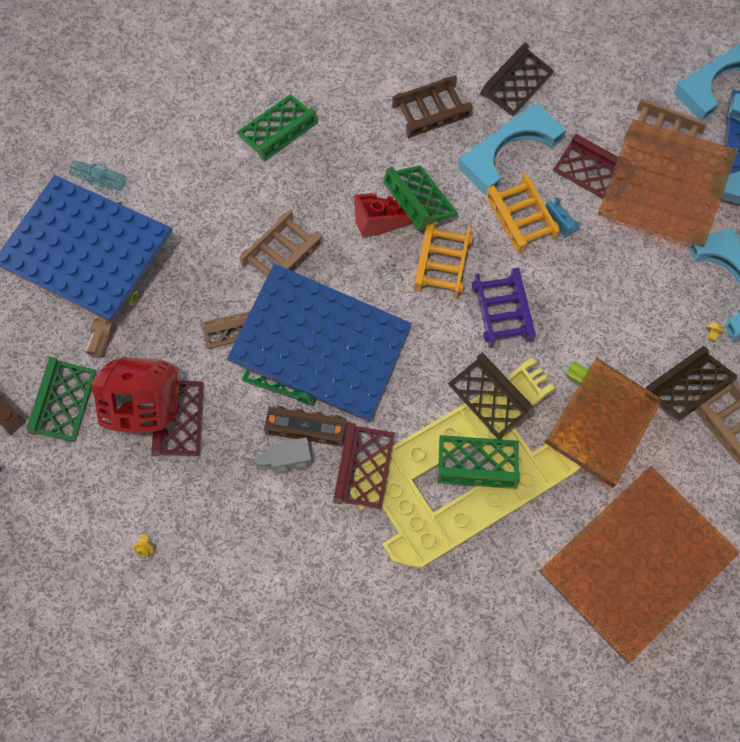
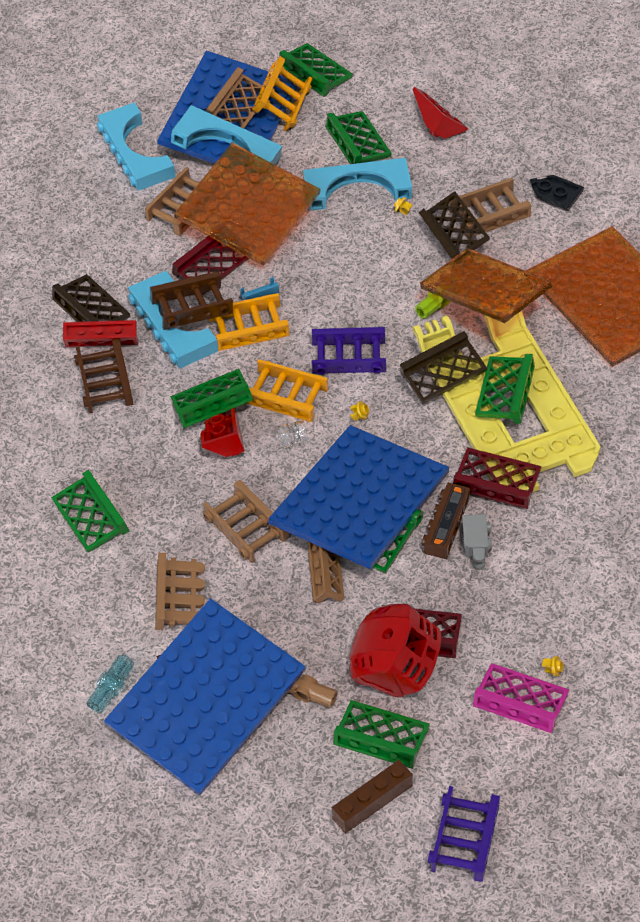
camera: 75 degrees left, 15 degrees down
none -> red fence [63,320,139,347]
none -> reddish brown fence [150,271,233,330]
none -> medium nougat fence [155,552,205,630]
none -> yellow plate [350,401,370,421]
none -> dark pink fence [473,663,569,733]

